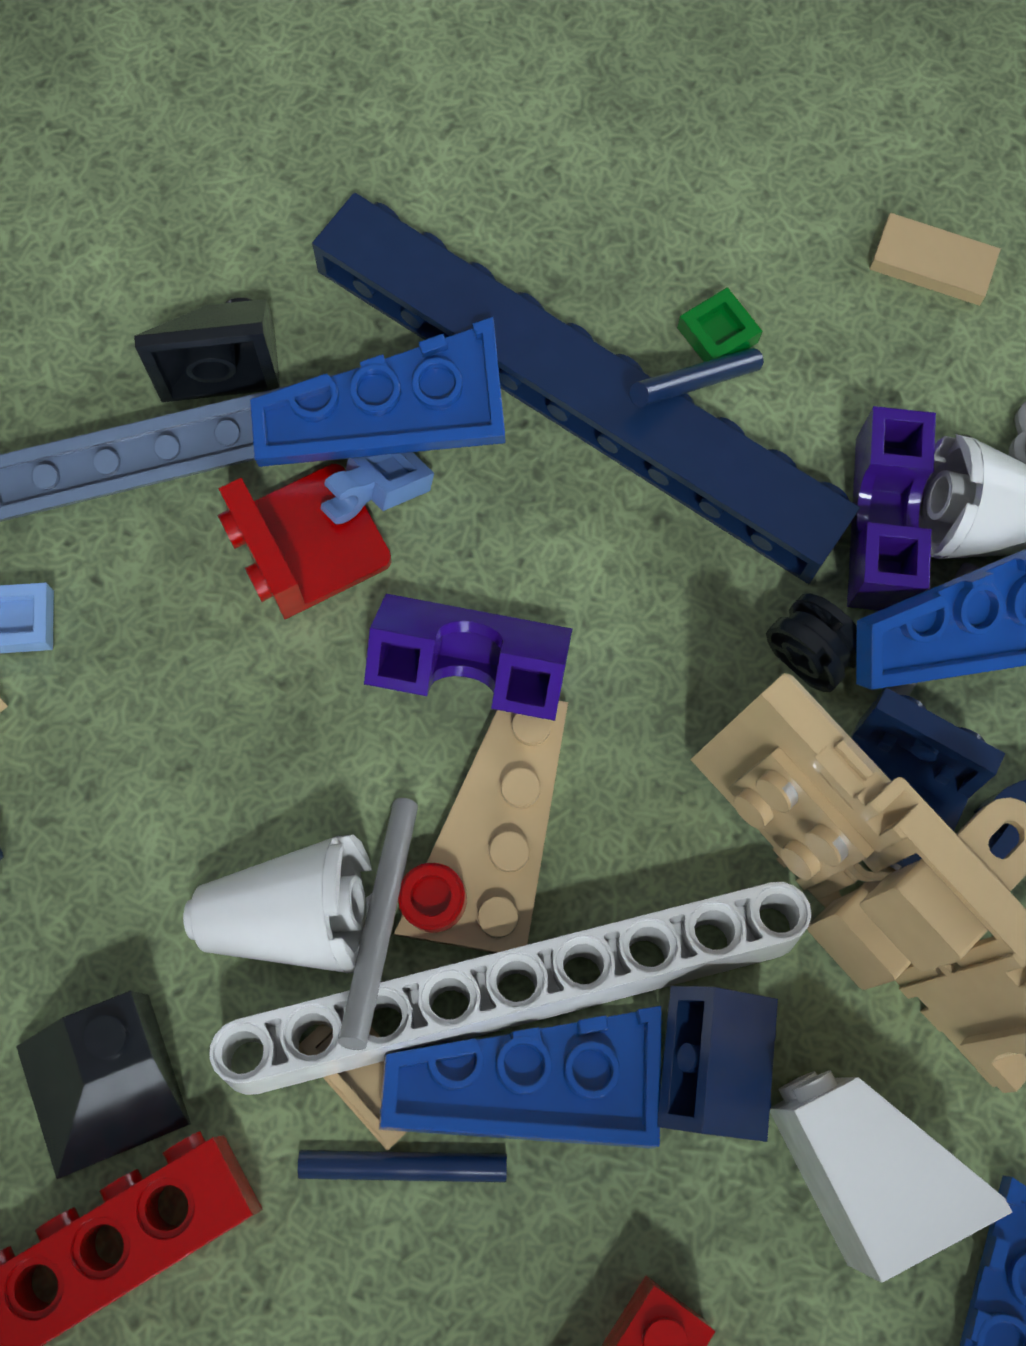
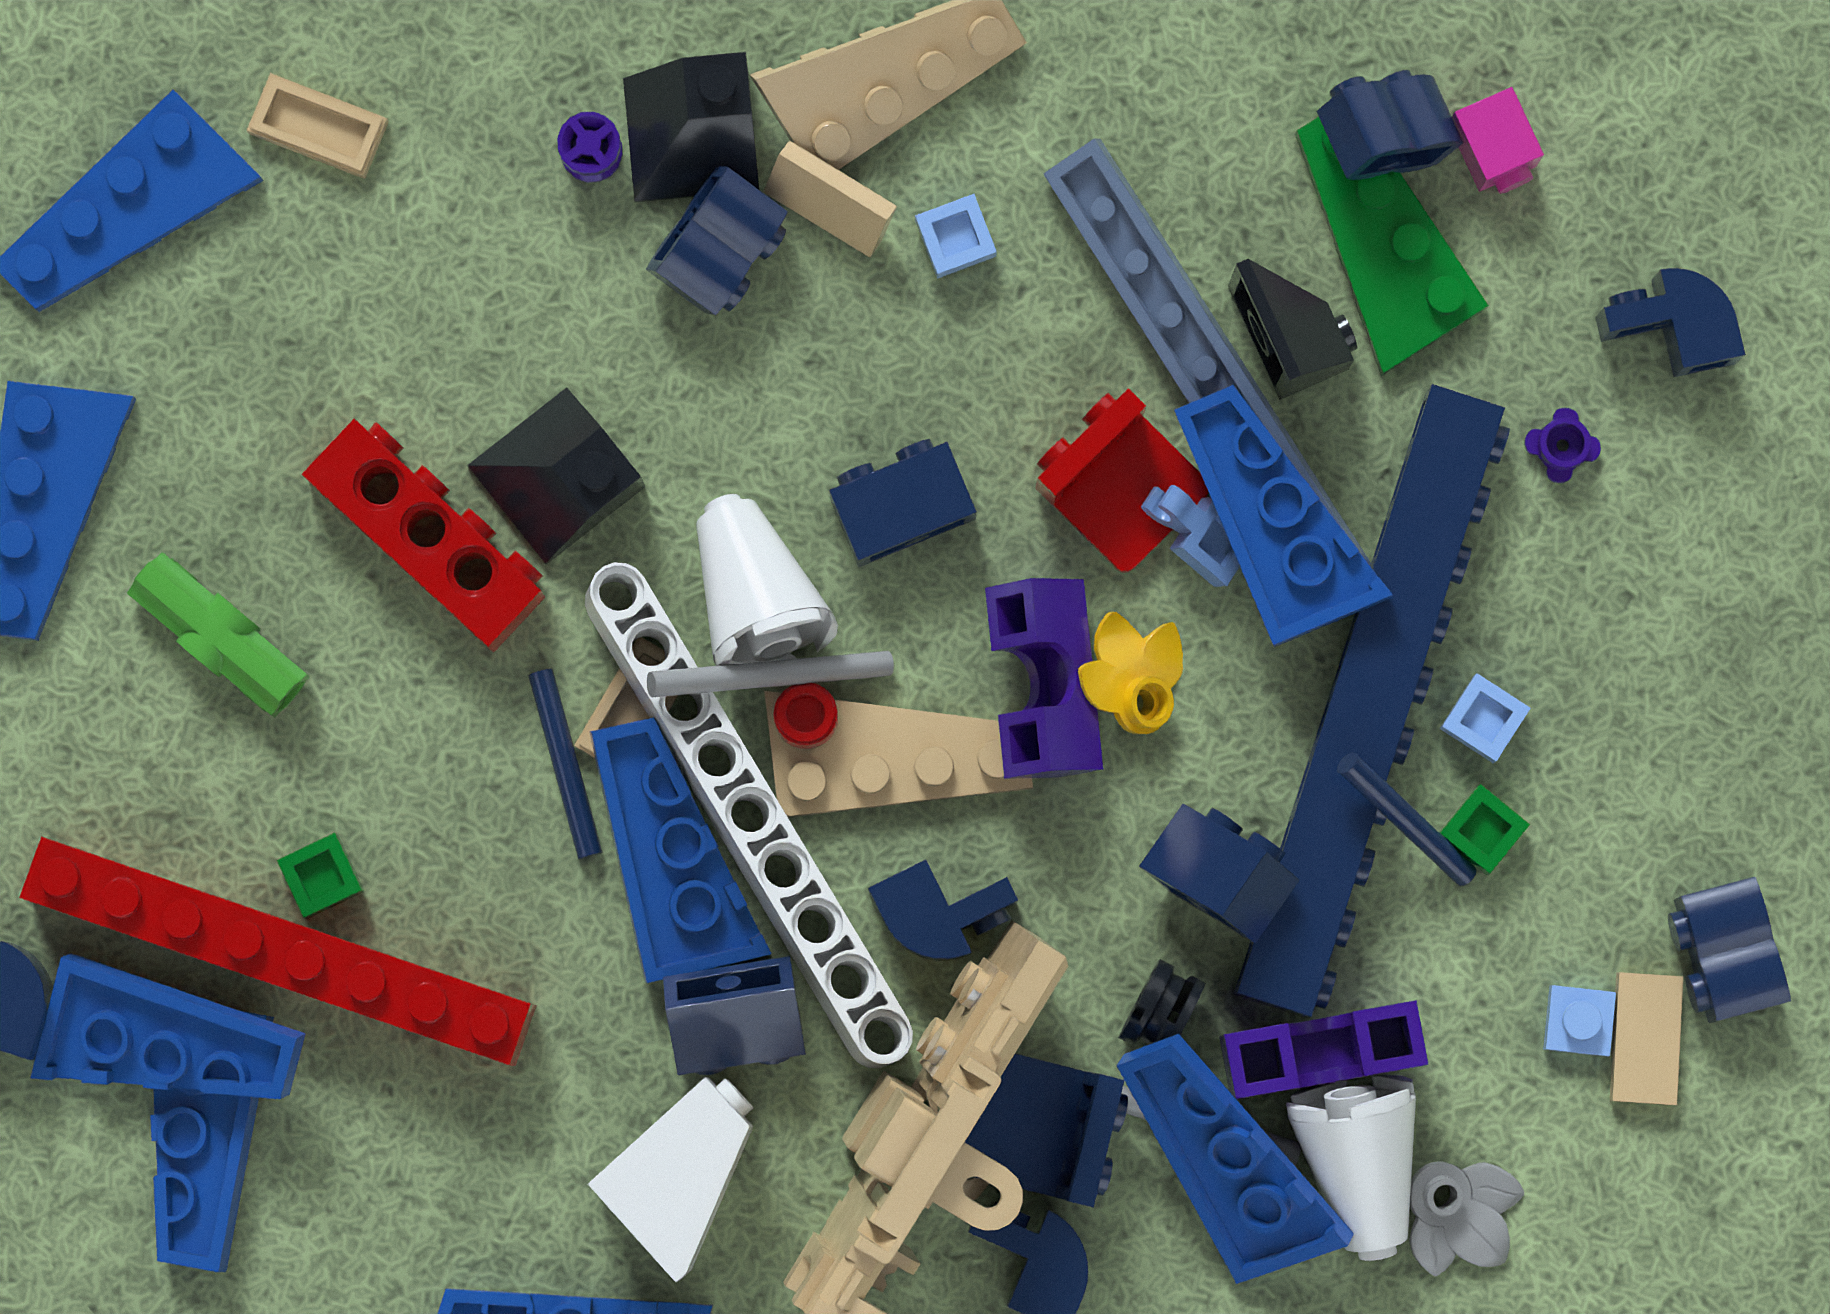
camera: 75 degrees right, 10 degrees up
none -> dark blue brick [829,439,977,567]
none -> dark blue brick [868,860,1018,961]
none -> yellow plate [1078,611,1183,734]
none -> dark blue brick [1139,804,1299,944]
none -> green wing [1295,116,1489,376]
none -> dark blue brick [1316,70,1464,180]
none -> light blue plate [1440,673,1531,763]
none -> dark pink brick [1452,87,1544,194]
none -> dark purple plate [1524,408,1601,483]
none -> light blue plate [1543,985,1616,1057]
none -> dark blue brick [1595,268,1746,377]
none -> dark blue brick [1668,877,1791,1023]

